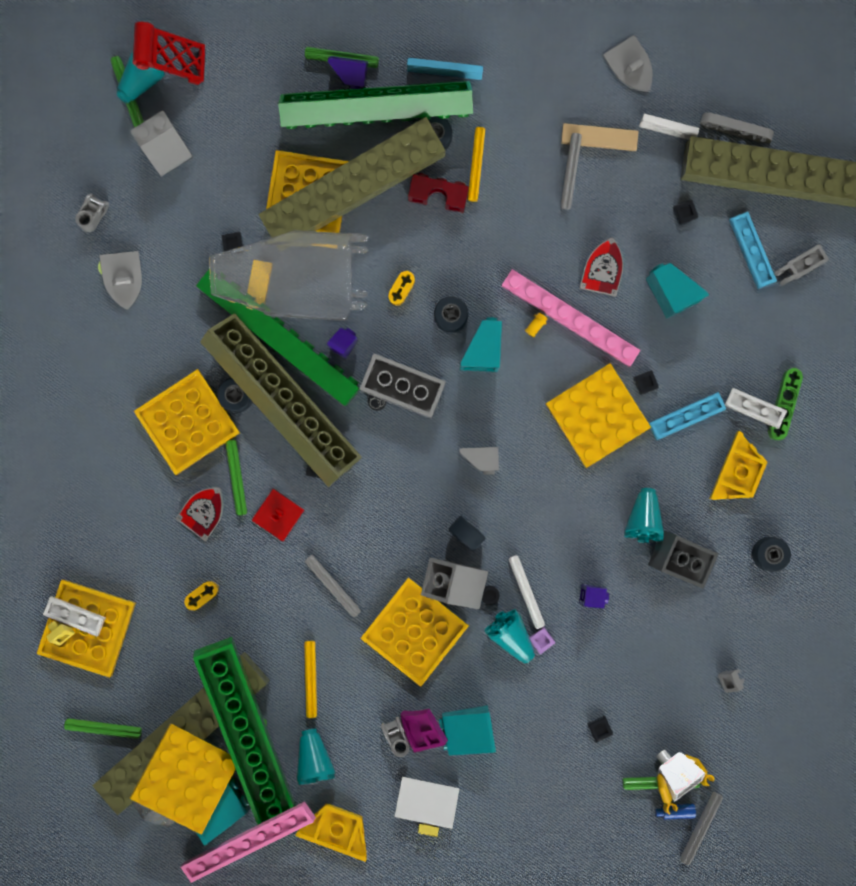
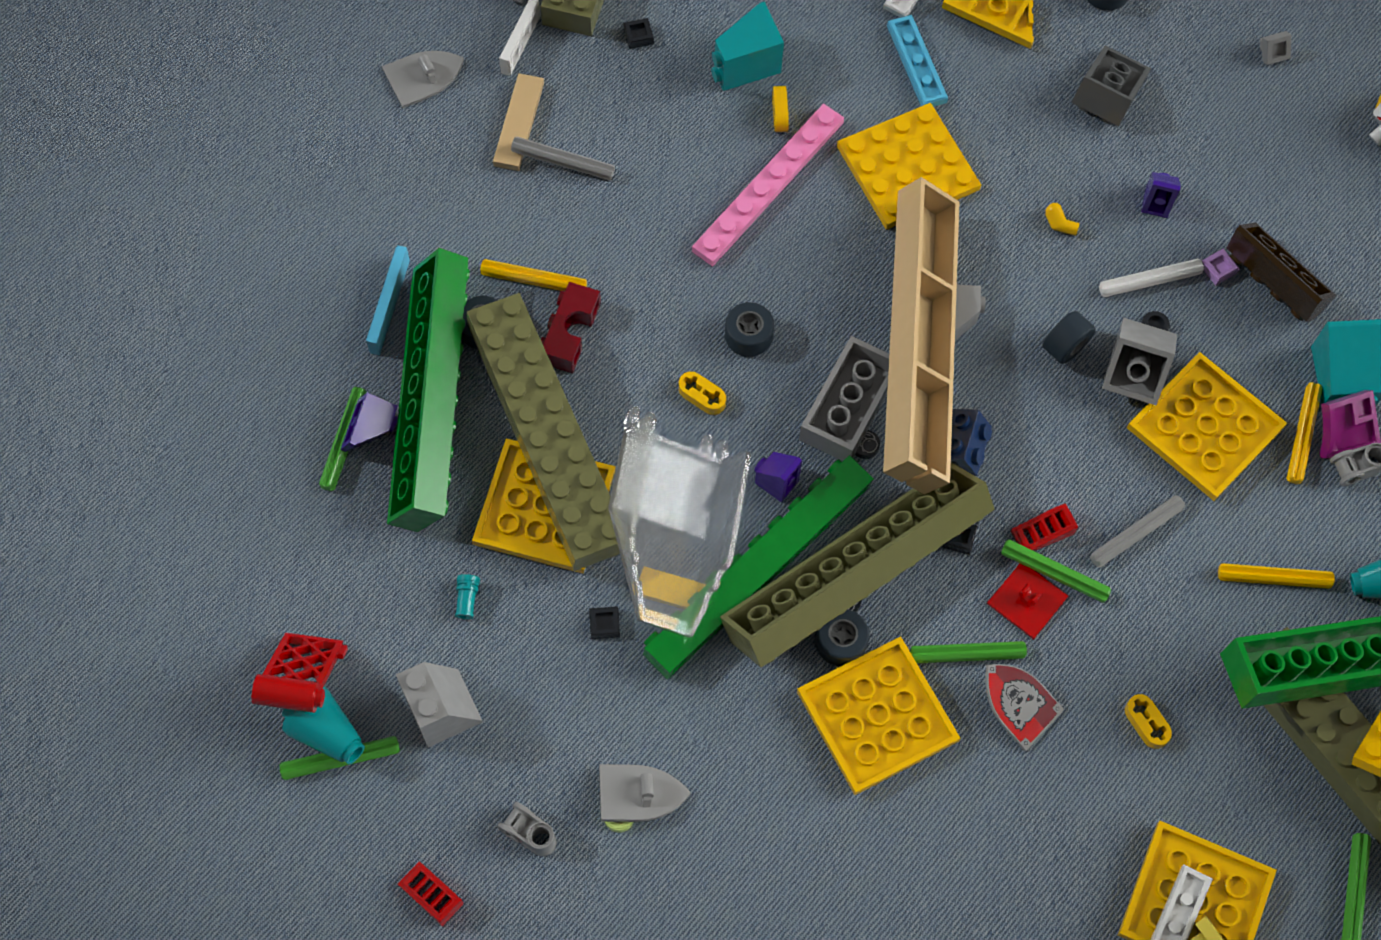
camera: 85 degrees left, 20 degrees down
teal slope [460,317,502,372] -> none
teal cone [484,609,535,664] -> none
yellow pin [525,313,548,338] -> none
shield [579,237,623,297] -> none
black tile [587,716,614,743] -> none
teal cone [624,488,664,543] -> none
black tile [633,370,659,395] -> none
none -> red slope [398,861,464,926]
none -> teal pin [455,574,480,620]
none -> yellow beam [772,86,789,132]
none -> tan piece [883,177,959,494]
none -> dark blue bracket [951,409,992,476]
none -> bright green axle [1001,540,1111,603]
none -> red slope [1011,503,1078,551]
none -> yellow arm [1045,203,1080,236]
none -> dark brown slope [1226,222,1337,322]
none -> yellow axle [1287,382,1323,484]

